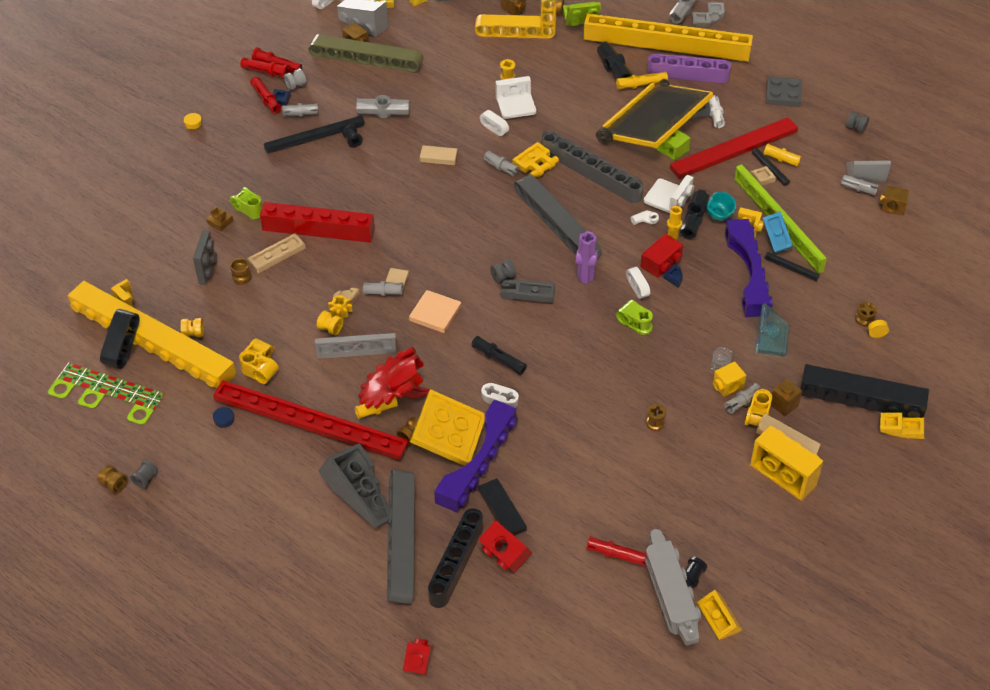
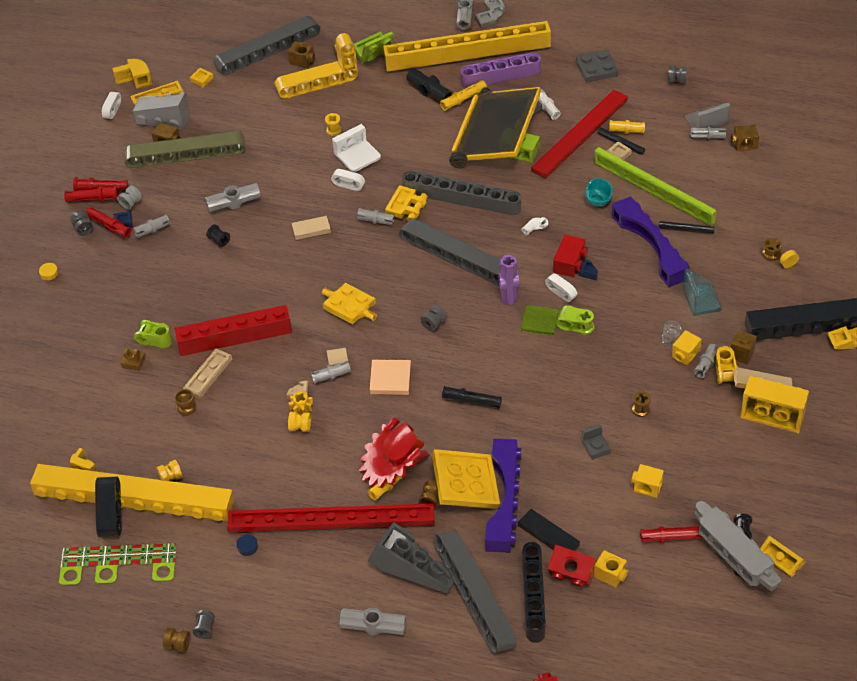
camera: 20 degrees left, 0 degrees up
dark grey plate [193,231,217,285] -> none
yellow piece [239,338,279,384] -> none
black axle [264,115,365,153] -> none
light grey fence [315,333,397,359] -> none
white beam [481,383,519,408] -> none
dark grey hinge [500,279,556,303] -> none
white bracket [644,175,694,213] -> none
yellow pin [667,206,682,240] -> none
black piece [680,189,710,240] -> none
yellow bracket [737,207,764,238] -> none
dark azure plate [763,211,793,254] -> none
none -> dark grey wheel [70,210,93,235]
none -> yellow plate [321,283,377,325]
none -> light grey piece [339,608,407,636]
none -> clear neon green piece [521,305,559,335]
none -> dark grey bracket [582,424,610,460]
none -> yellow brick [594,550,628,588]
none -> yellow brick [631,464,664,498]

